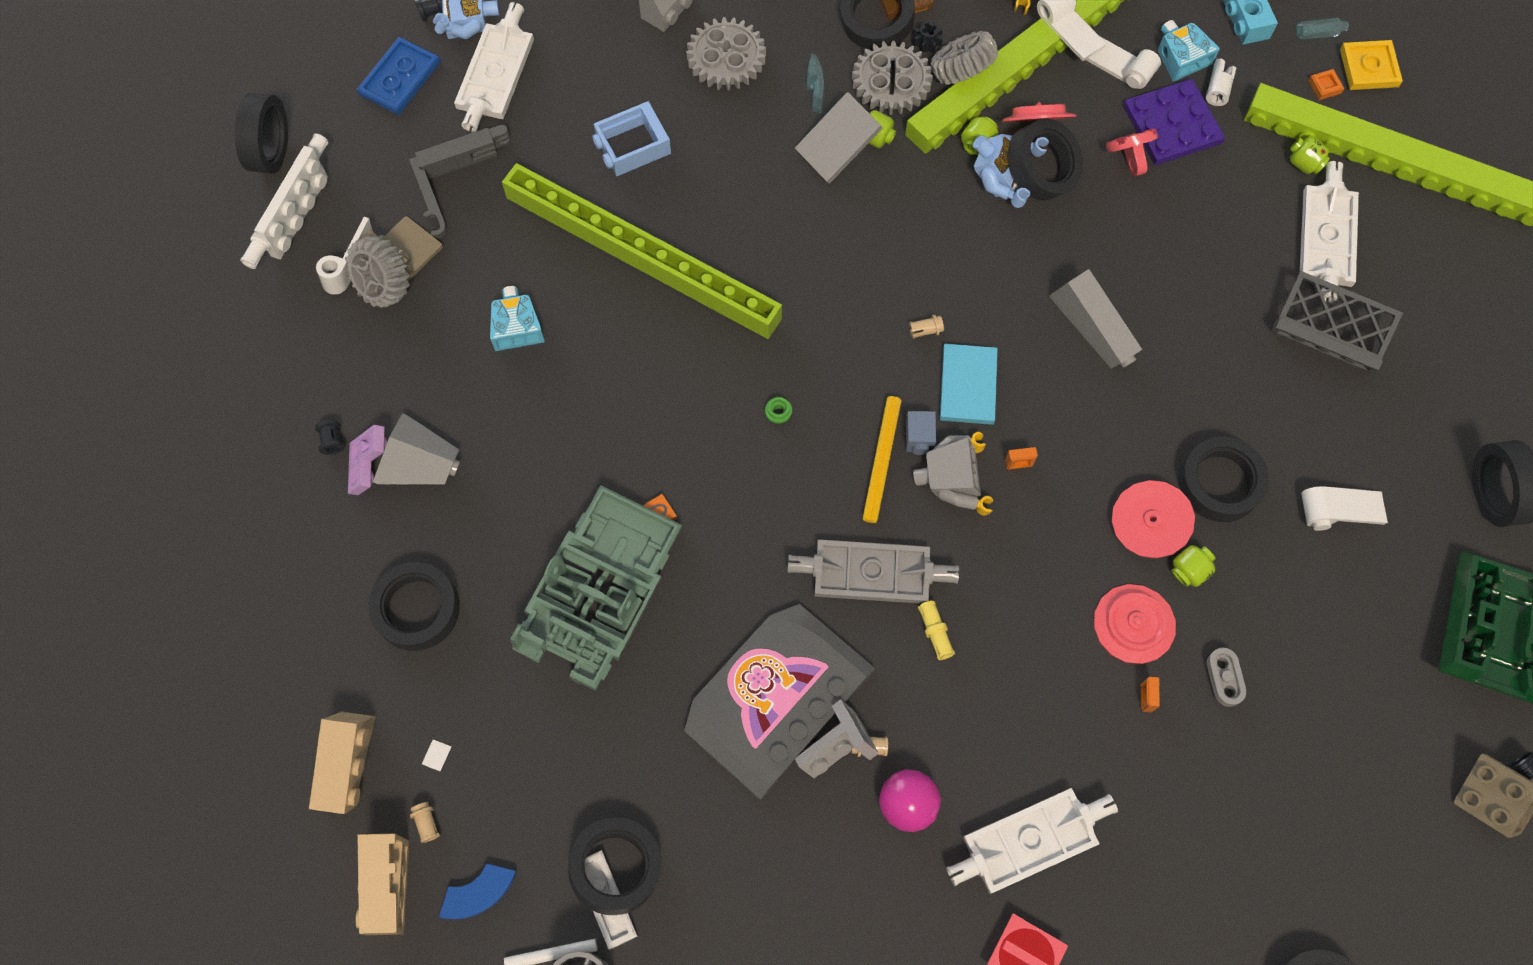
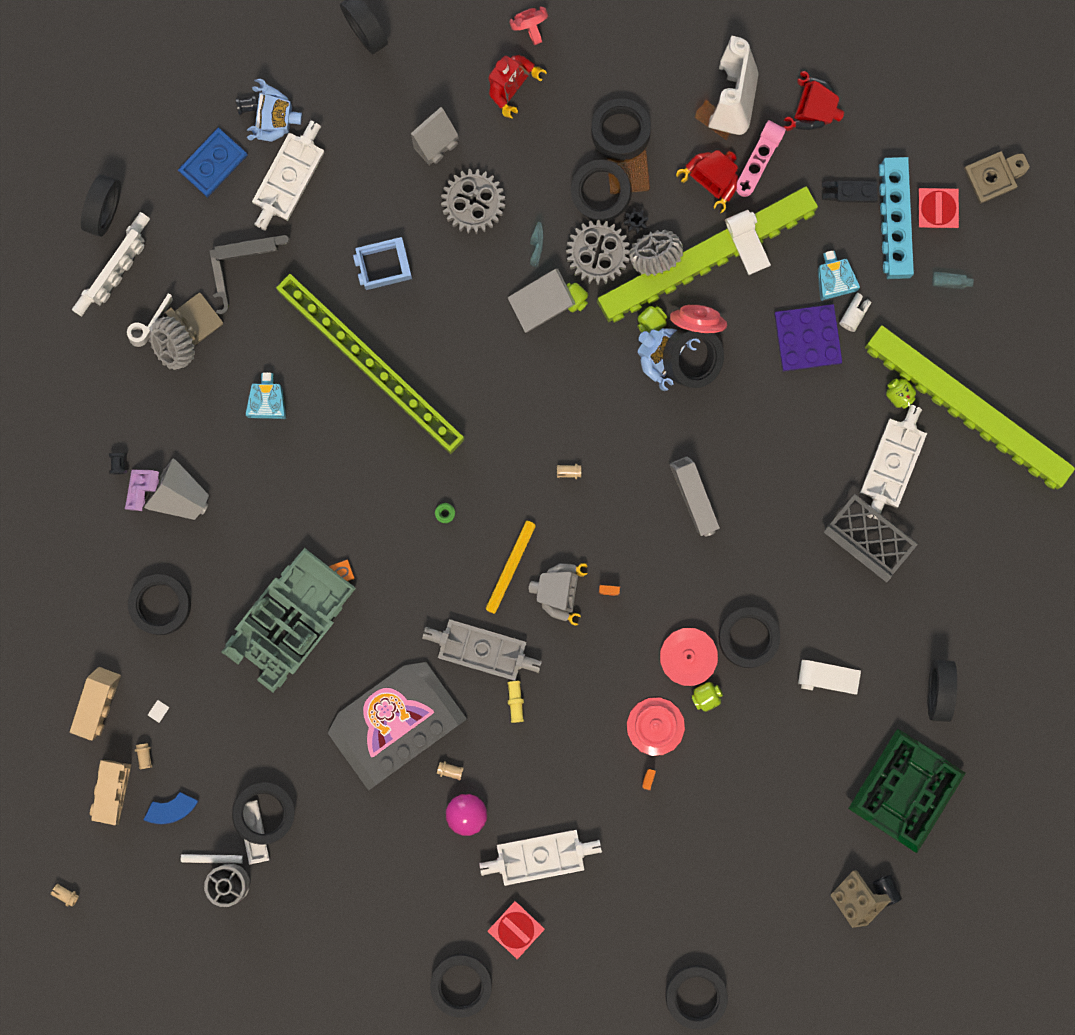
camera: 10 degrees right, 15 degrees up
light grey bracket [795,699,879,779] -> none
sand blue brick [906,411,936,455] -> none
medium azure tile [940,344,997,425] -> none
white door [1085,36,1161,89] -> none
coral tile [1106,128,1158,177] -> none
light grey plate [1207,648,1246,707] -> none
orange tile [1308,69,1344,100] -> none
yellow plate [1340,40,1403,90] -> none

